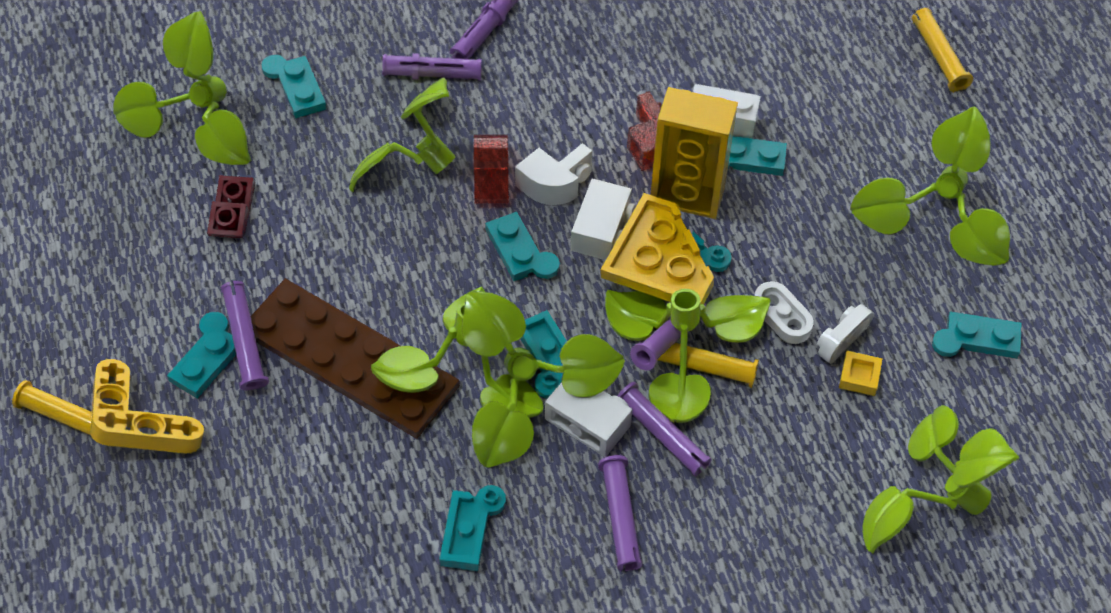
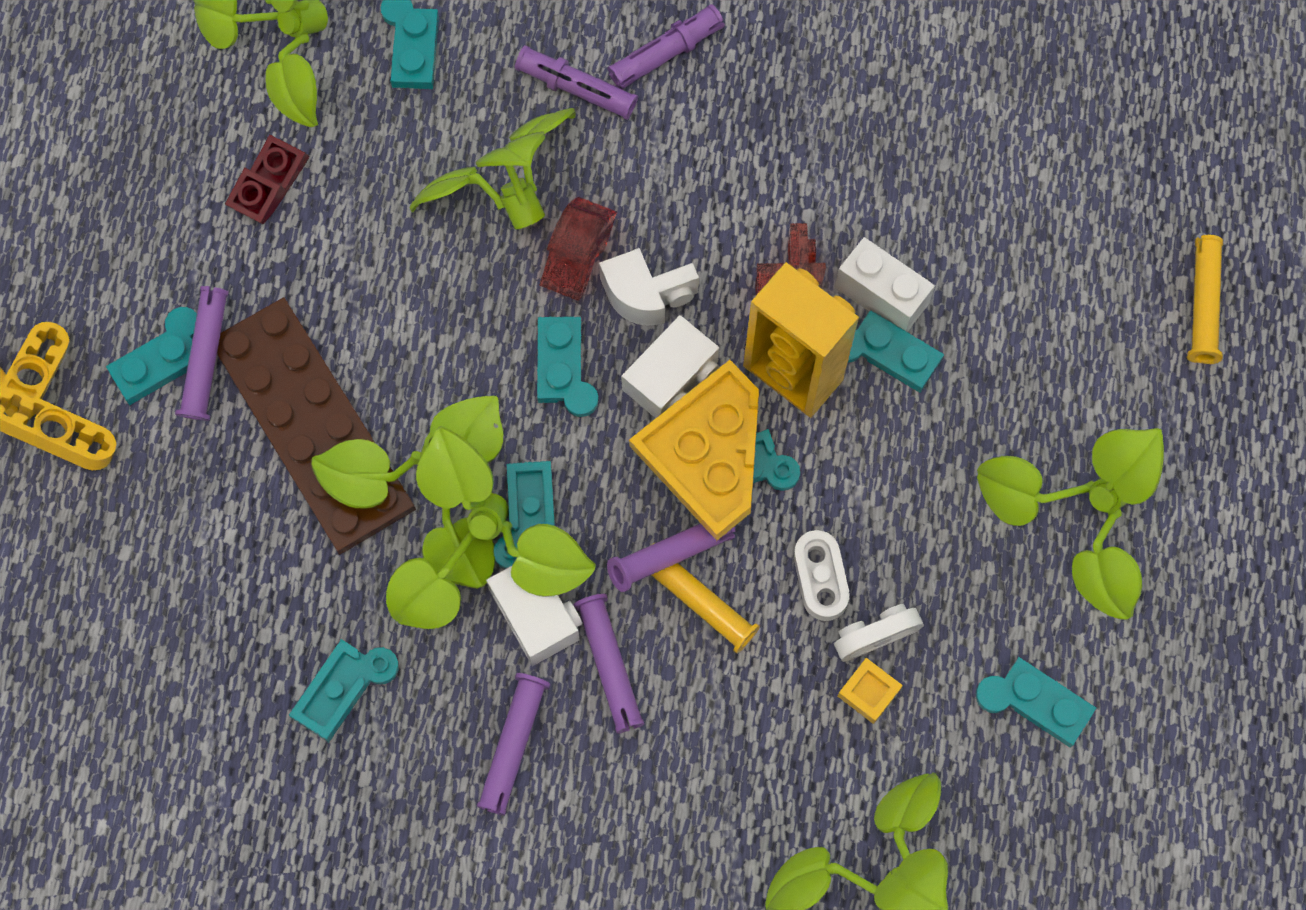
camera: 25 degrees right, 15 degrees up
lime plant [605,289,770,423] -> none

